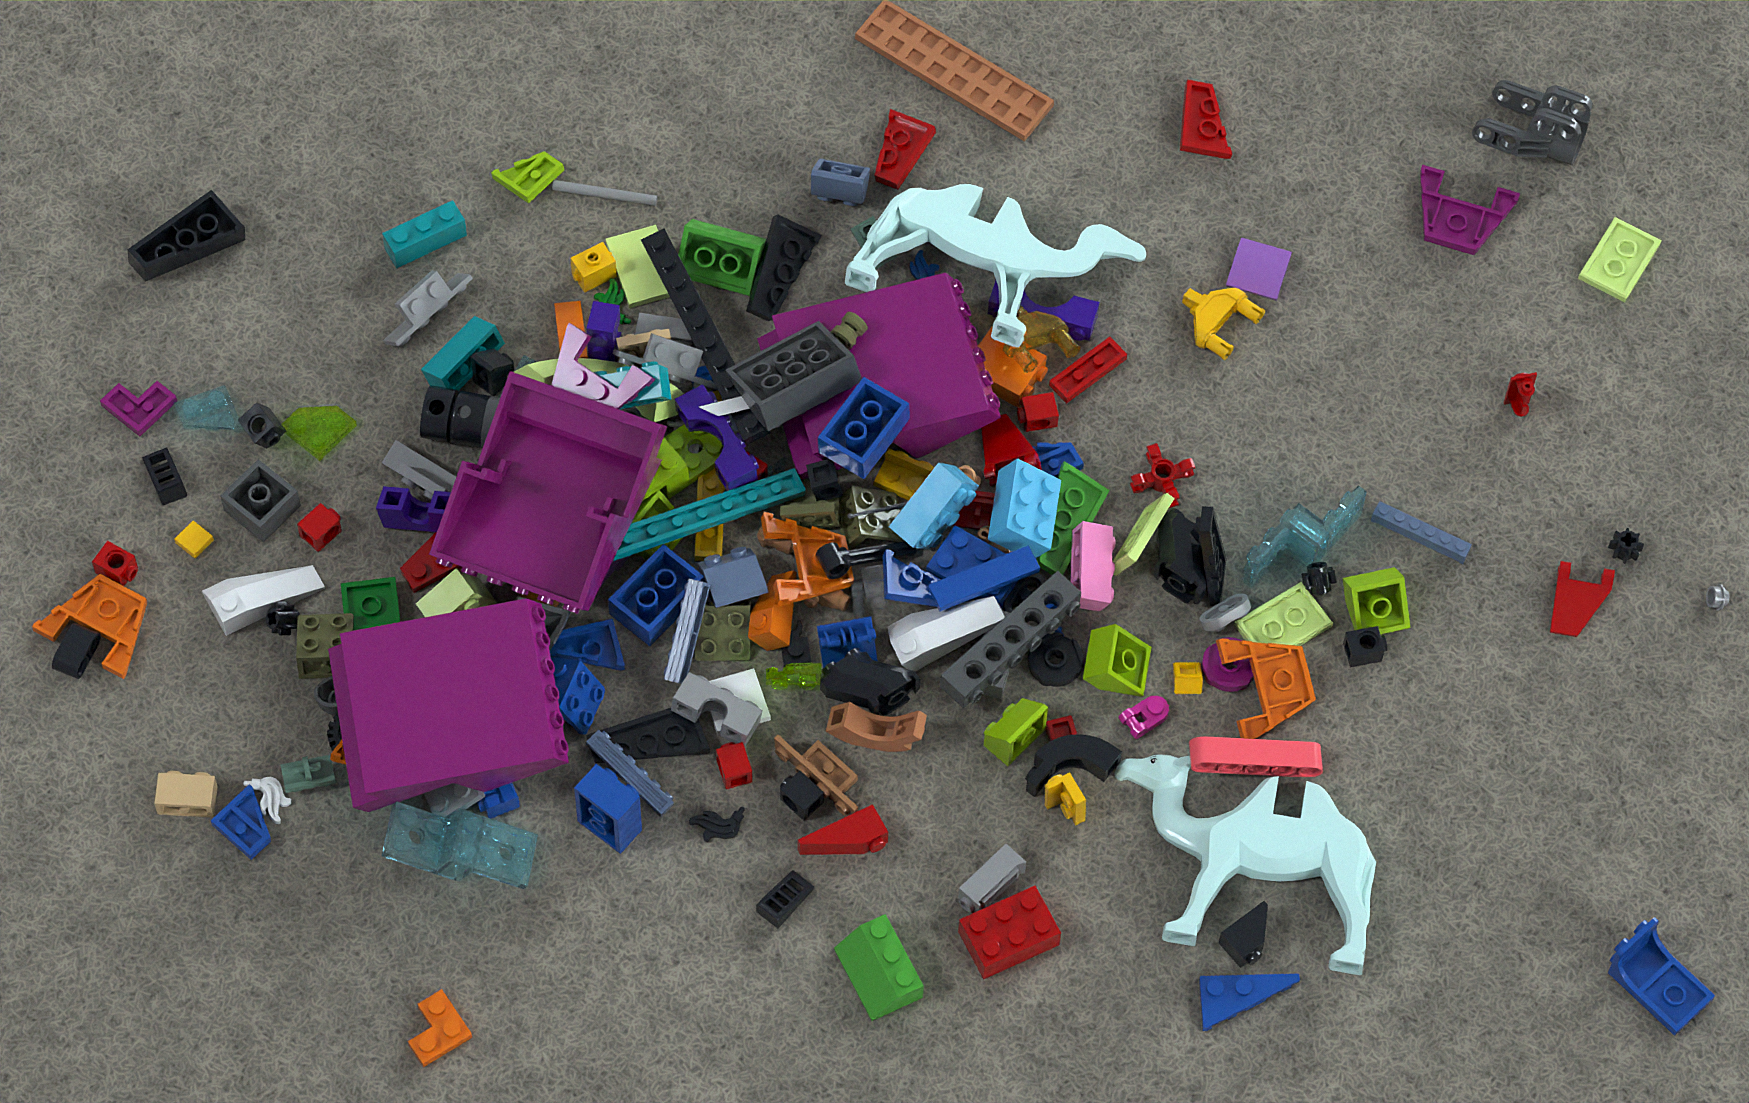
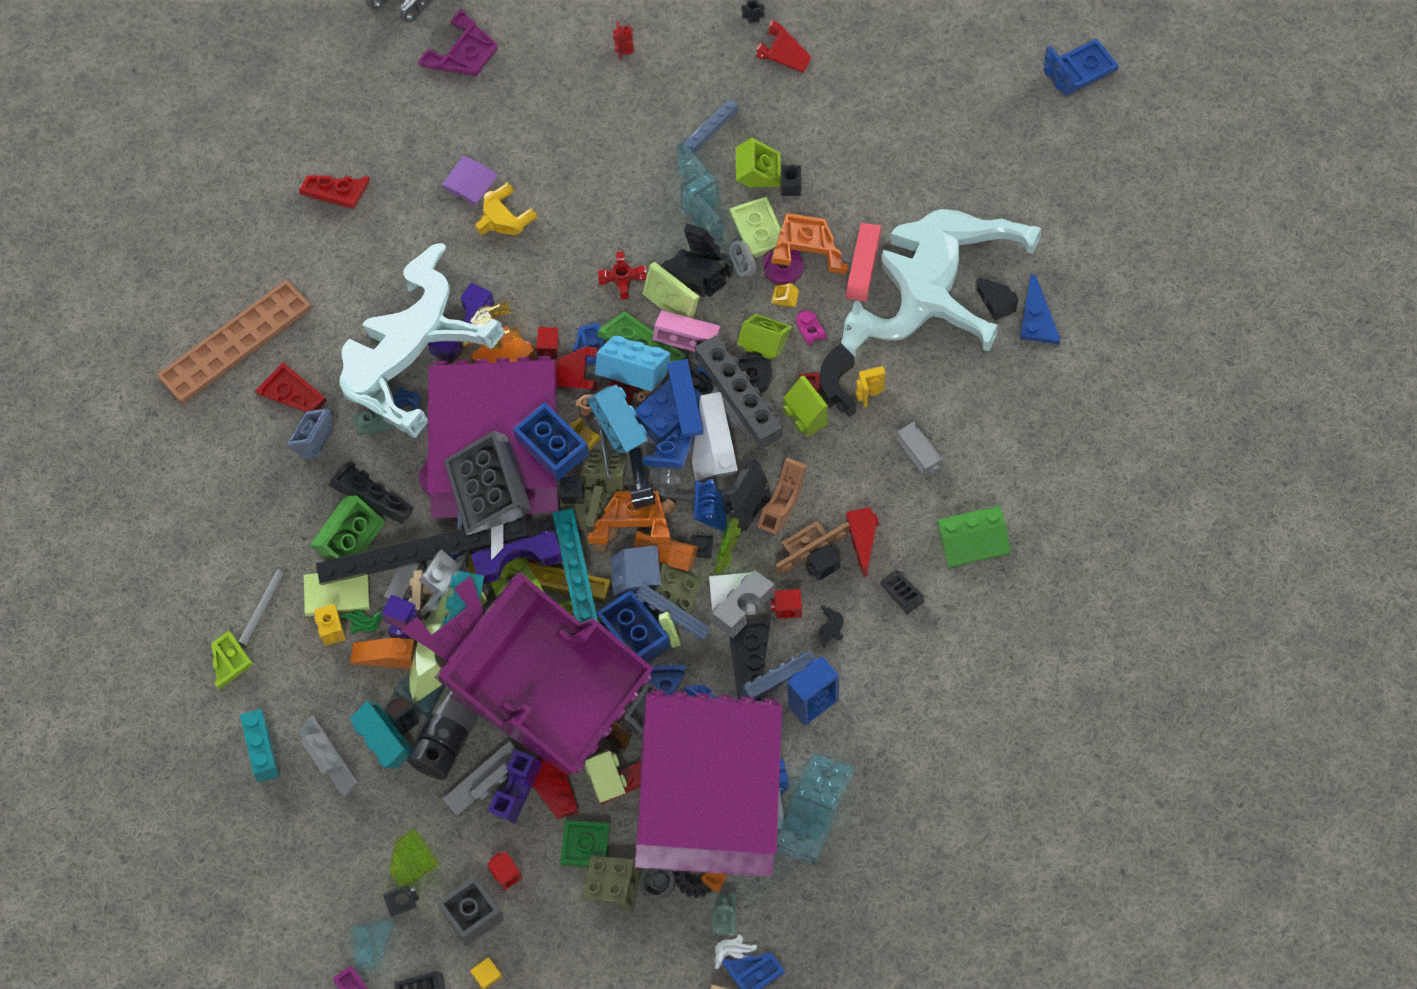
camera: 70 degrees left, 0 degrees up
black wedge [127,190,245,282] -> none
white wedge [202,565,325,636] -> none
black gear [266,602,300,636] -> none
orange plate [408,989,473,1067] -> none
olive wheel [831,312,868,350] -> none
red brick [958,885,1061,980] -> none
red plate [1049,336,1127,404] -> none
black gear [1301,562,1337,595] -> none
none -> yellowish green axle [658,612,681,648]

